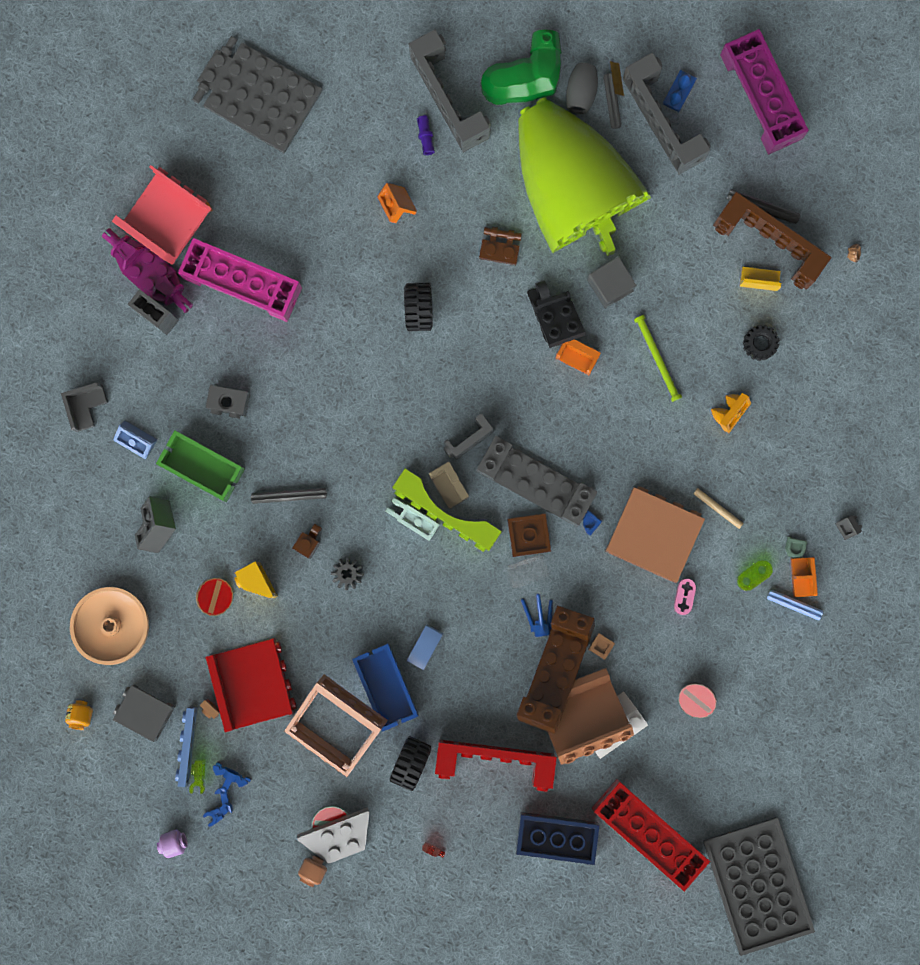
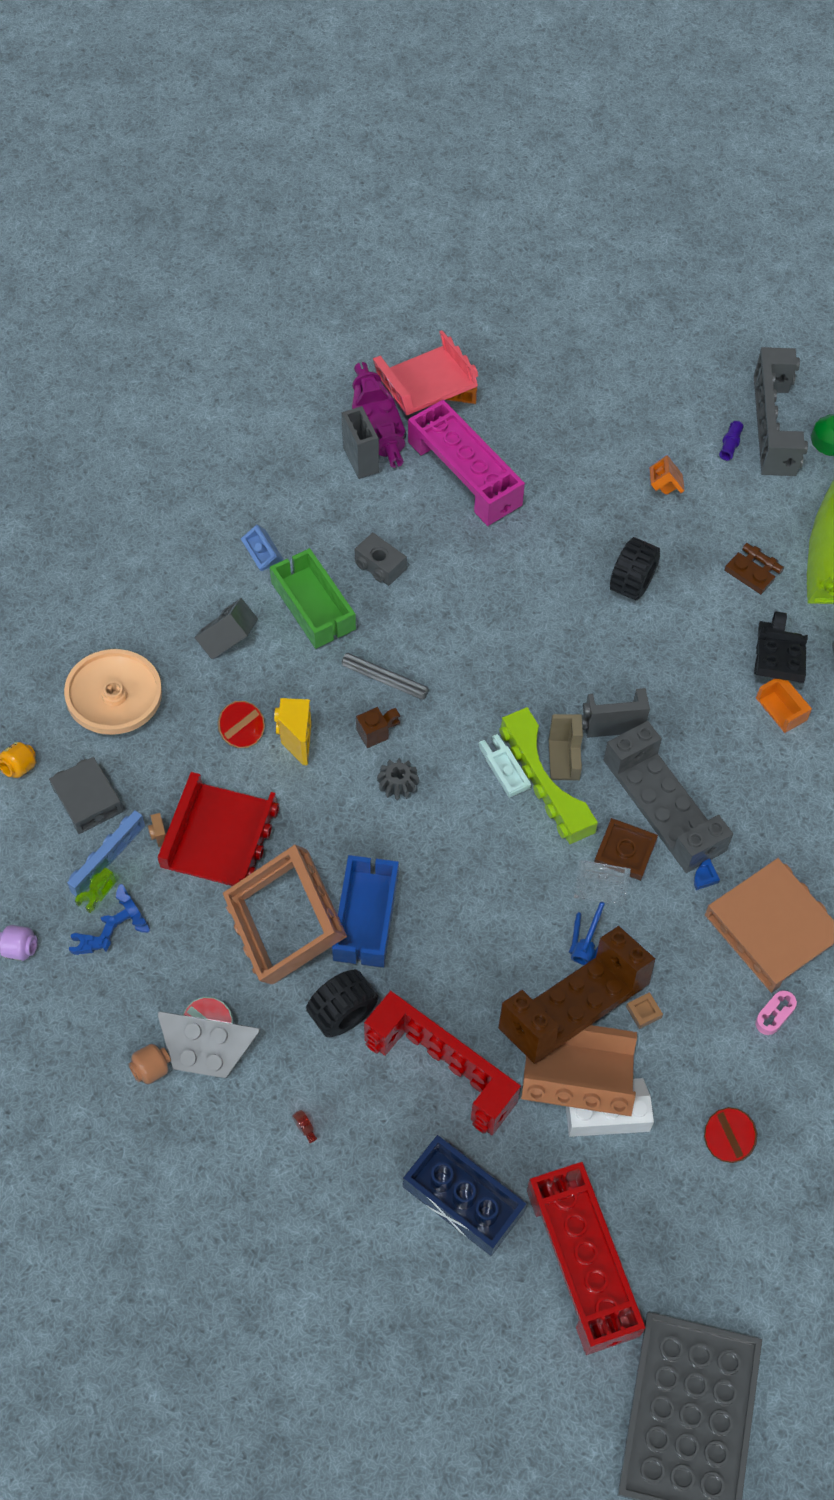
camera: 25 degrees right, 25 degrees down
dark grey panel [61,382,108,432] -> none
dark grey plate [192,36,323,153] -> none
medium blue slope [407,624,443,670] -> none

